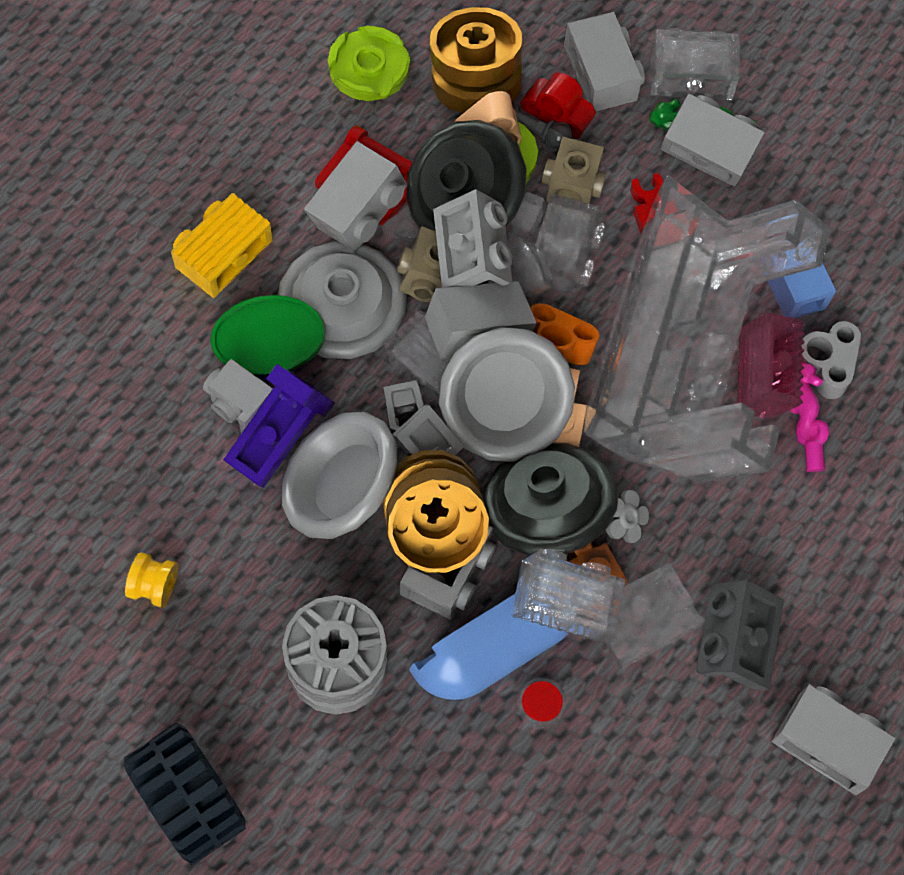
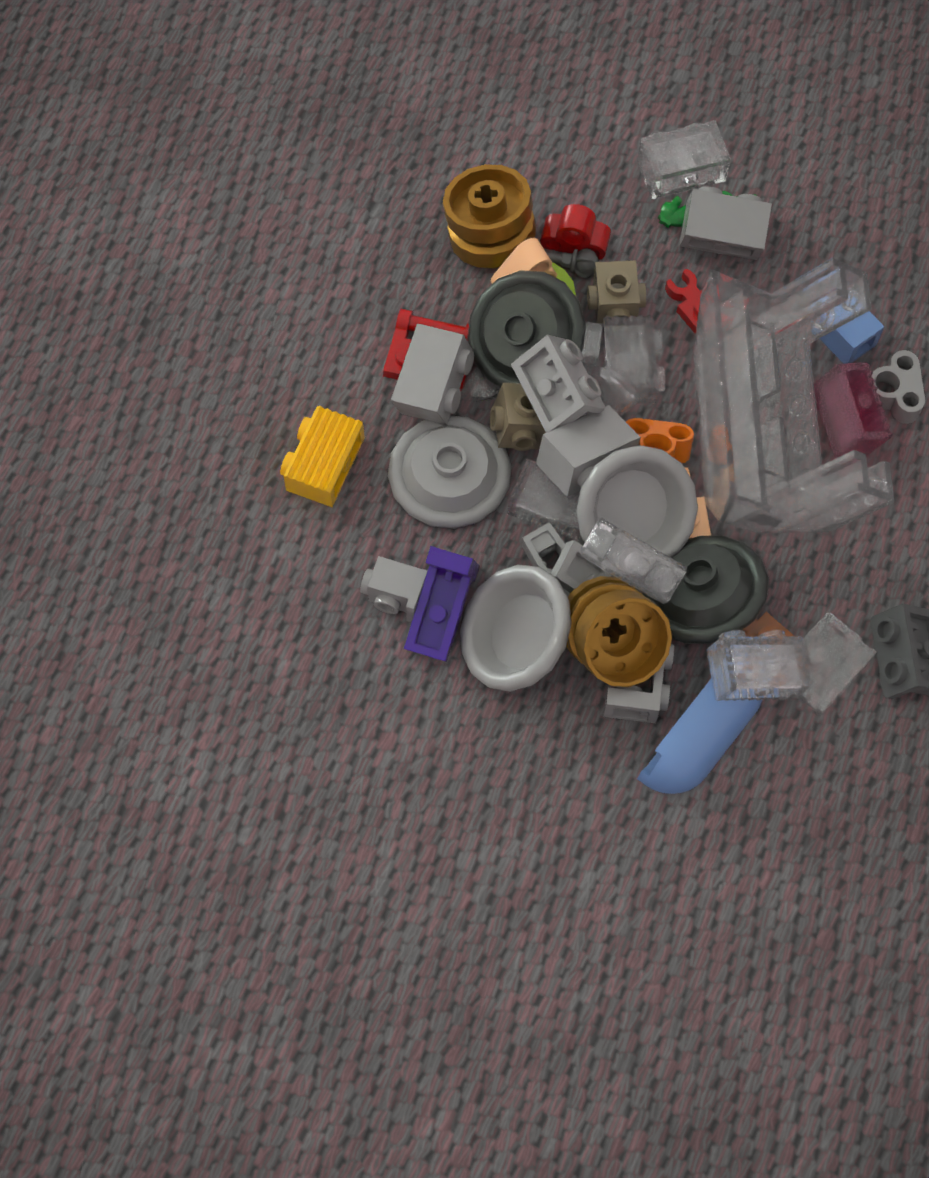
camera: 15 degrees left, 0 degrees up
black wheel [124,722,246,865] -> none
yellow wheel [125,552,179,608] -> none
green piece [211,295,326,376] -> none
light grey wheel [282,595,387,715] -> none
lime tile [328,25,410,101] -> none
red tile [517,678,566,729] -> none
light grey brick [564,12,645,111] -> none
light grey plant [606,490,649,543] -> none
dark pink animal [782,360,829,472] -> none
none -> clear brick [580,518,687,604]

